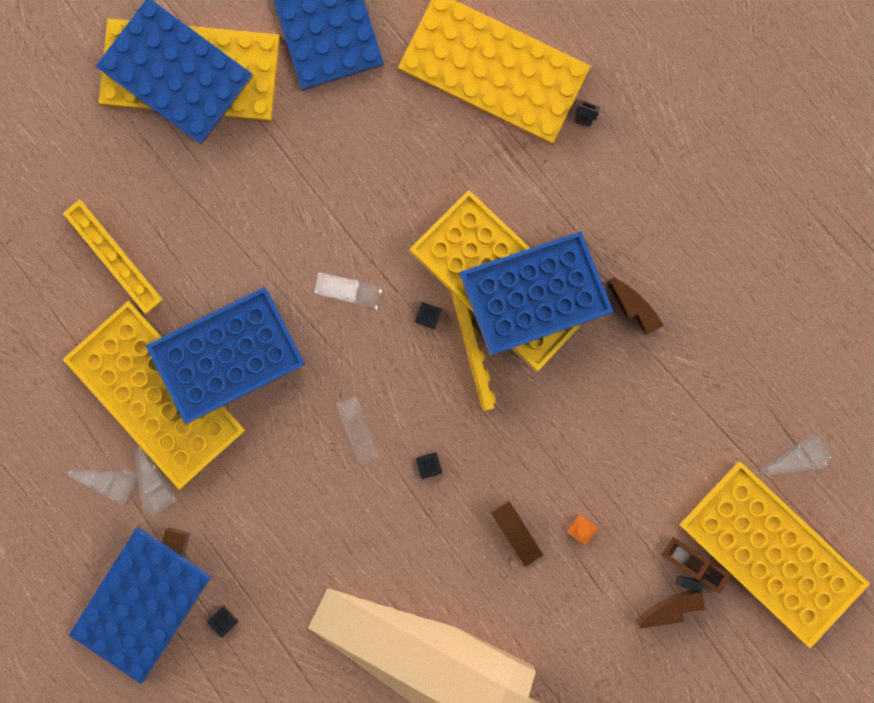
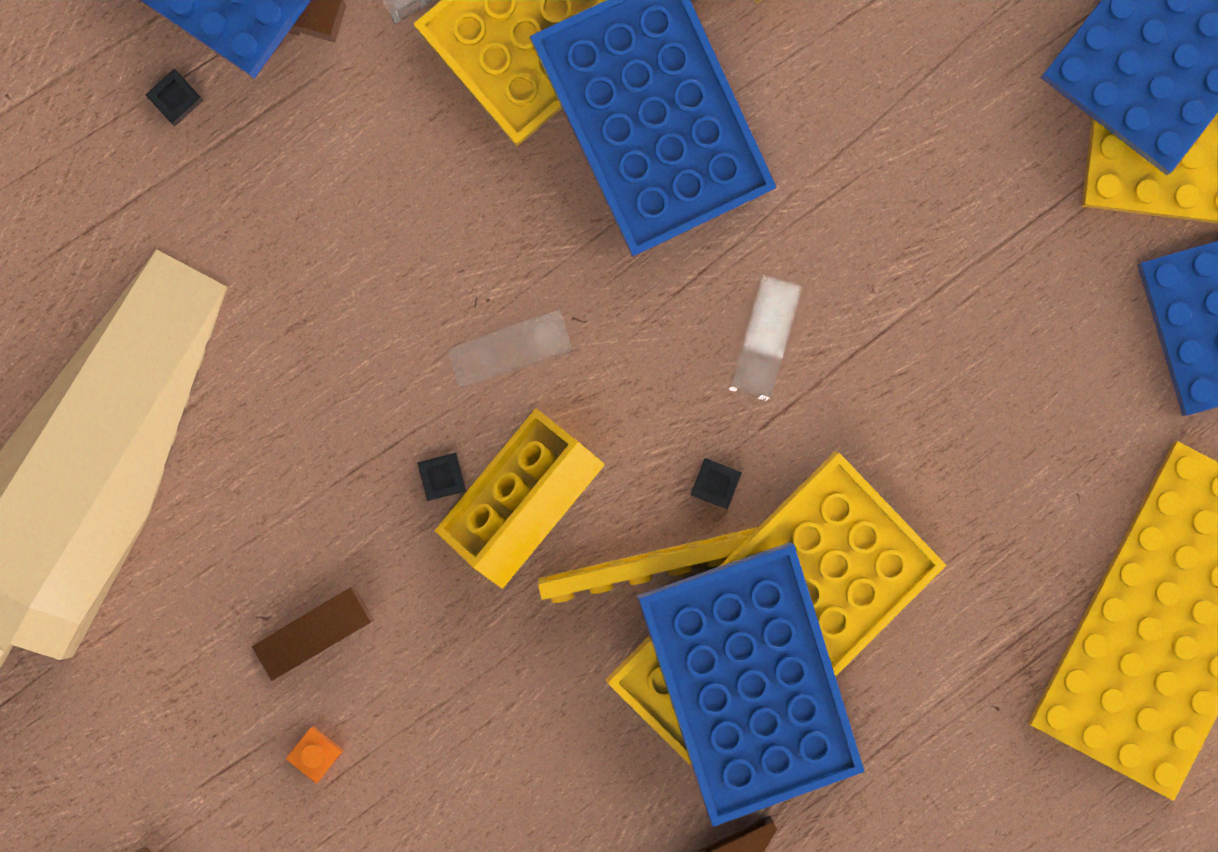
camera: 90 degrees right, 0 degrees up
black tile [575,100,600,127] -> none
none -> yellow slope [434,408,605,589]

